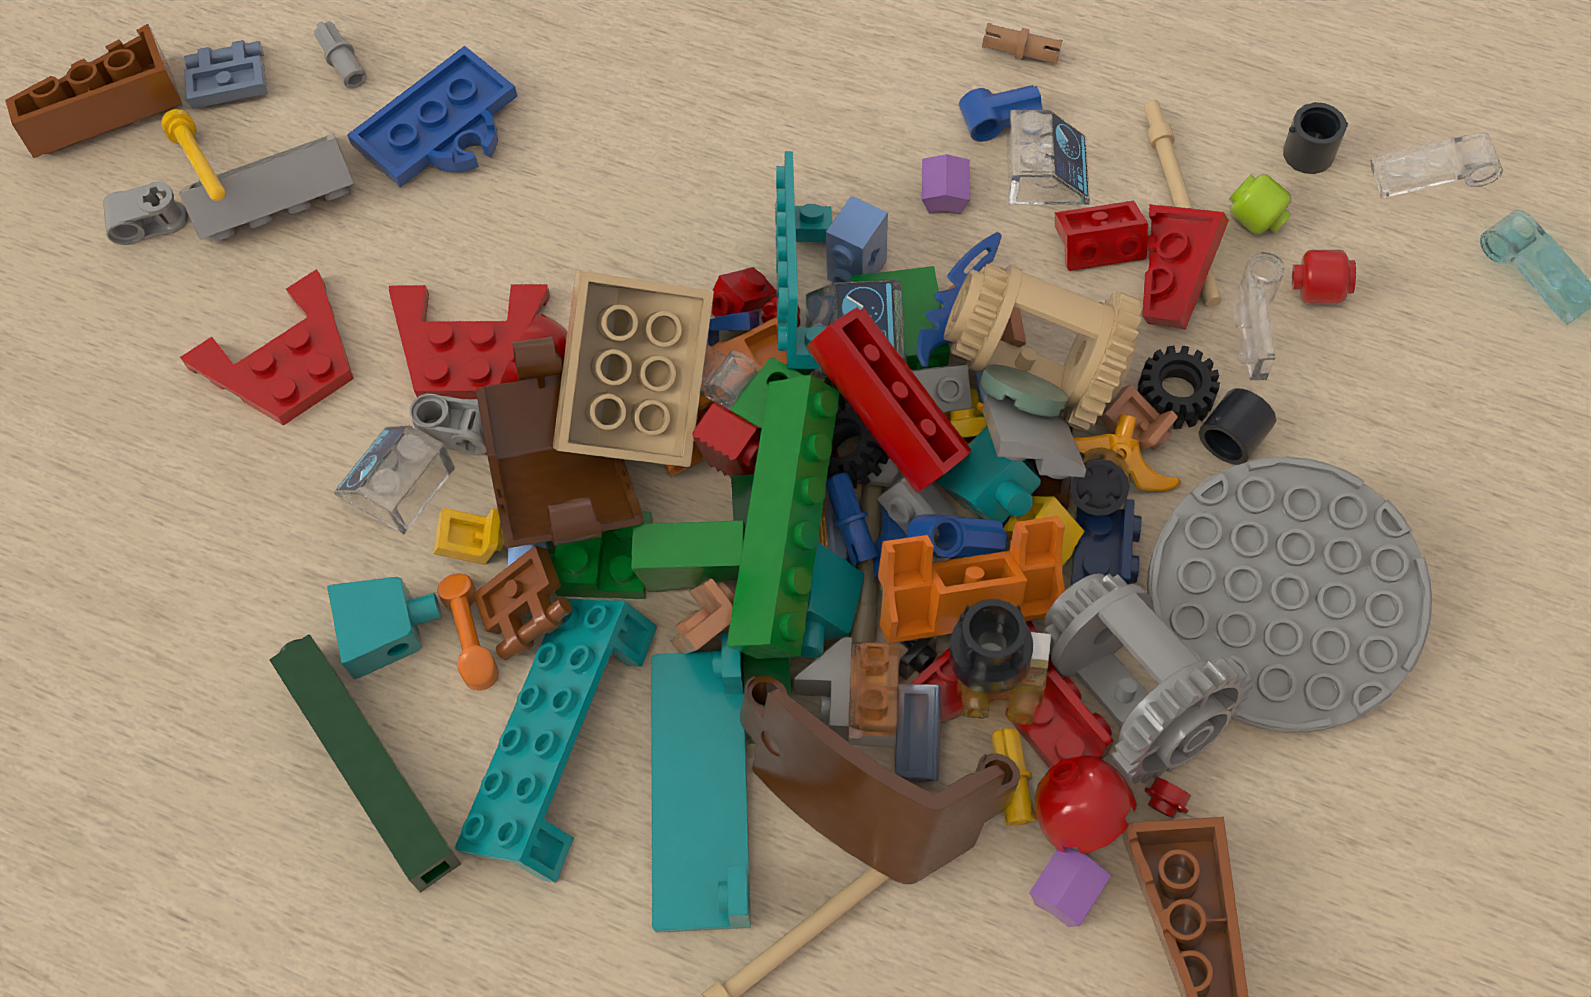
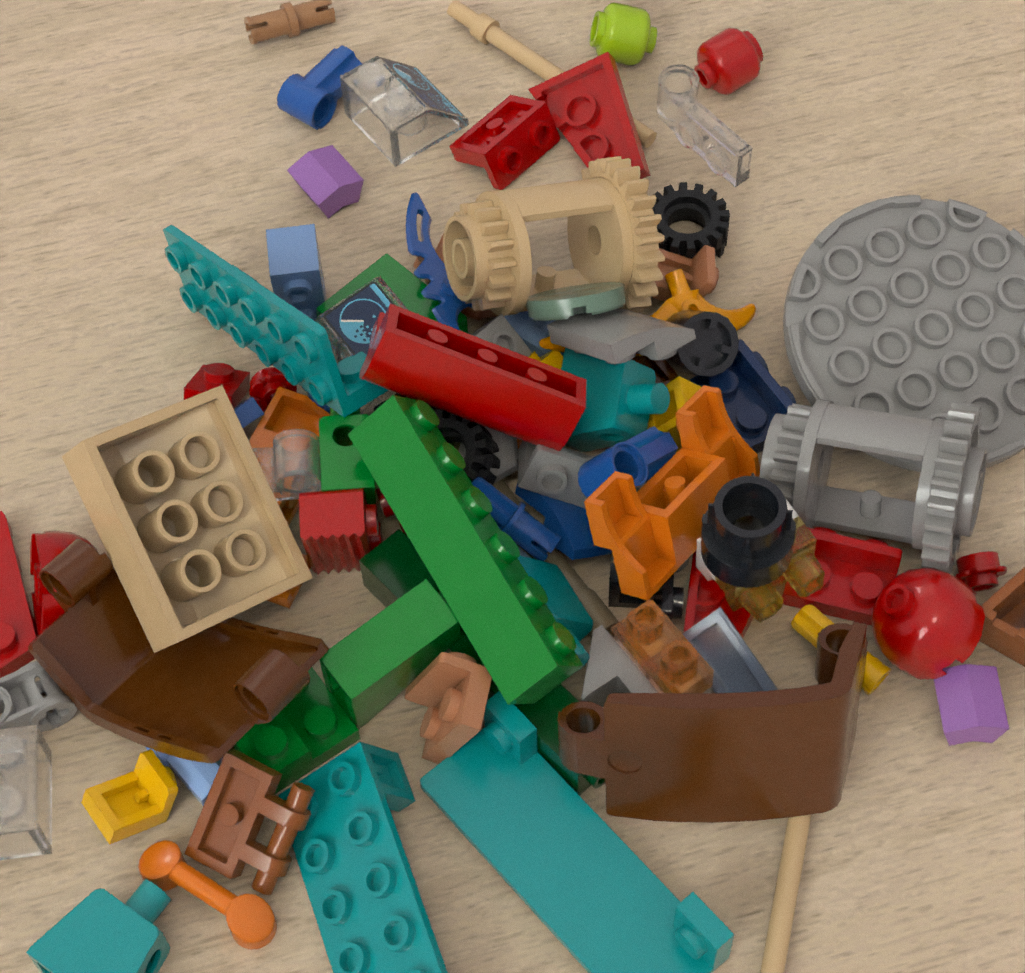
camera: 40 degrees left, 5 degrees down
black piece [1198,388,1277,465] -> none

